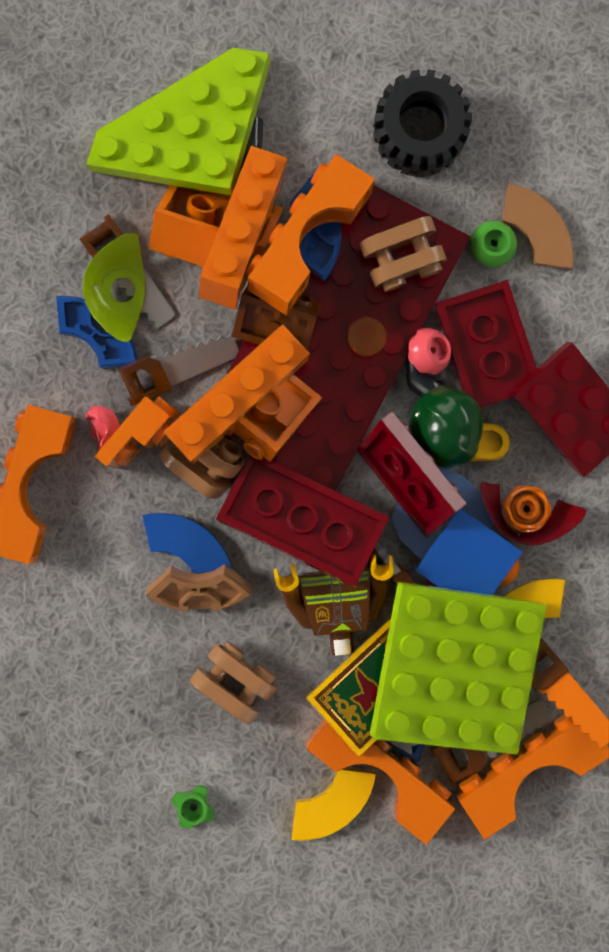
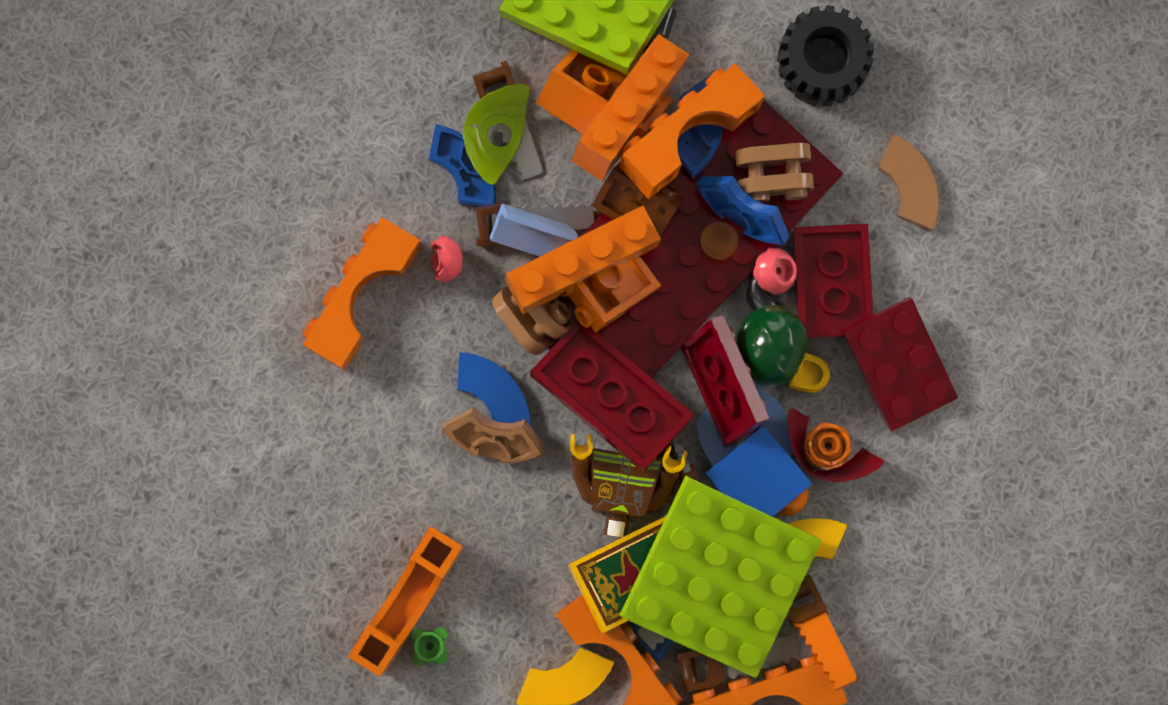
camera: 20 degrees right, 5 degrees down
orange plate [94,396,180,468] -> none
medium nougat brick [189,641,278,725] -> none
bright green plate [471,220,517,268] -> none
none -> orange arch [347,526,465,677]
none -> light blue panel [490,203,578,257]
none -> blue tile [696,176,790,245]

